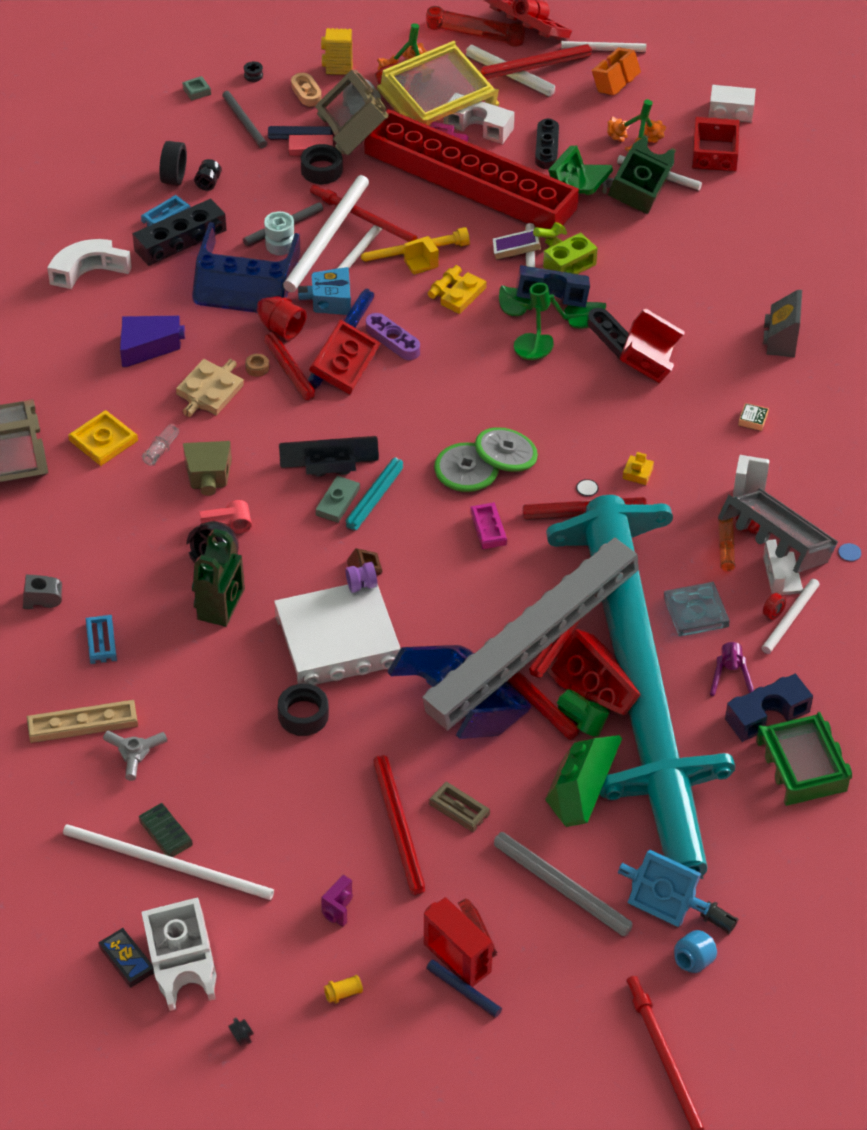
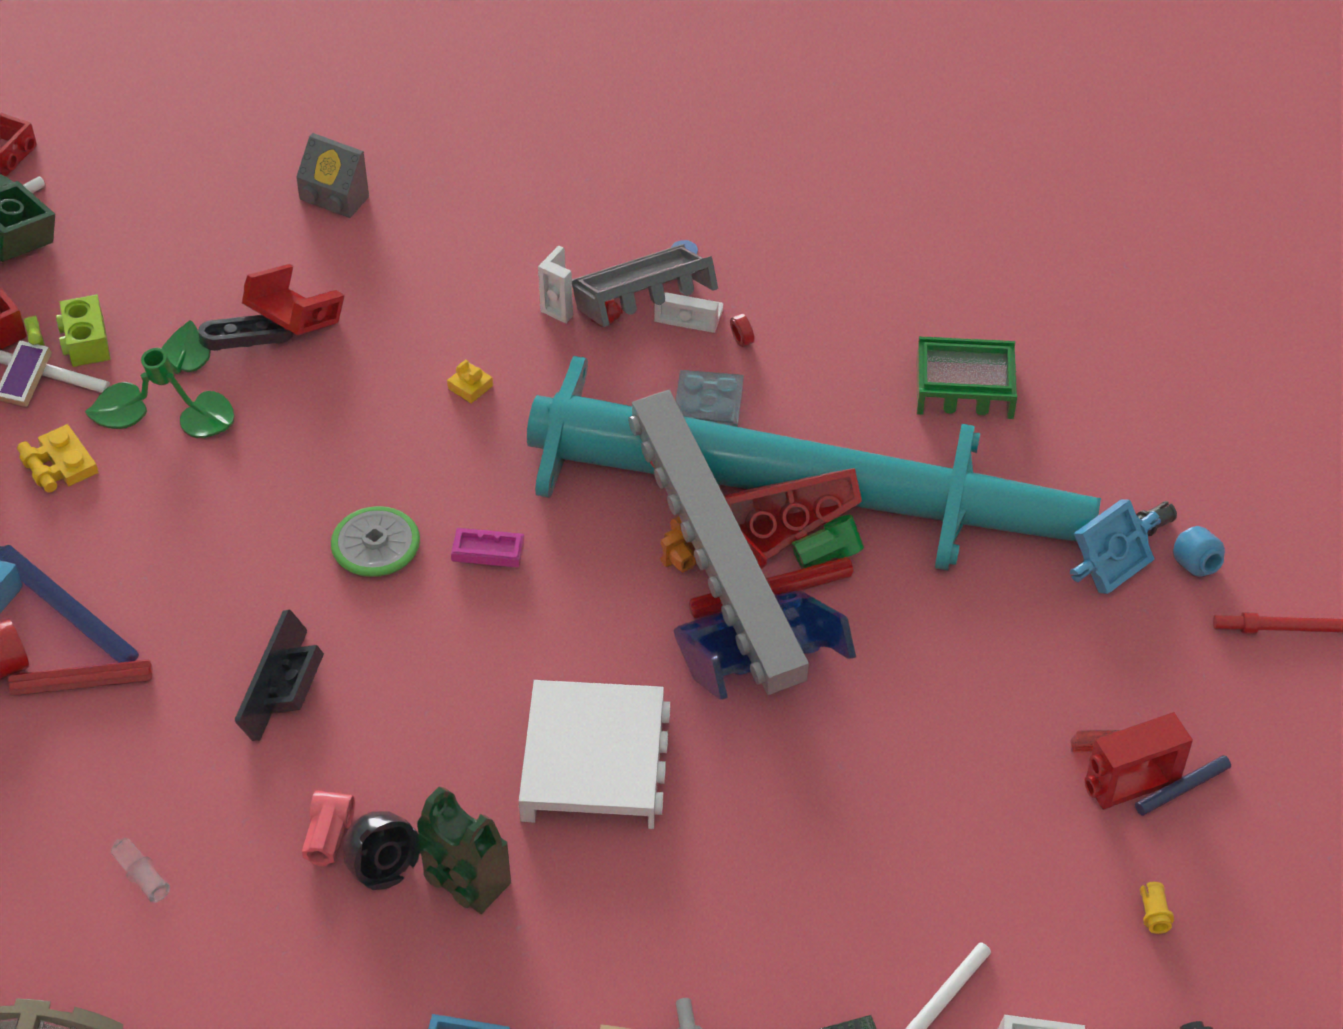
camera: 70 degrees left, 0 degrees up
yellow tile [68,410,138,466] -> none
tan plate [176,359,244,417] -> none
olive torso [183,441,232,496] -> none
medium nougat tile [245,354,269,377] -> none
black tyre [278,684,329,736] -> none
red tile [309,319,381,395] -> none
sand green plate [315,475,360,523] -> none
magenta bracket [321,874,353,927] -> none
medium lavender wheel [345,562,378,593] -> none
teal axle [346,457,404,531] -> none
reddish brown slope [347,548,383,575] -> none
medium lavender beam [366,313,420,360] -> none
red axle [373,755,425,895] -> none
dark tan tile [429,781,490,832] -> none
light grey wheel [475,427,538,472] -> none
light grey axle [494,832,633,936] -> none
dark blue arch [516,265,590,308] -> none
red axle [522,497,647,519] -> none
green wedge [545,735,622,827] -> none
white sticker [576,479,599,496] -> none
magenta plant [710,642,754,696] -> none
clear orange piece [718,507,736,572] -> none
dark blue arch [725,673,813,742] -> none
tile [738,403,769,431] -> none
white bar [761,579,820,654] -> none

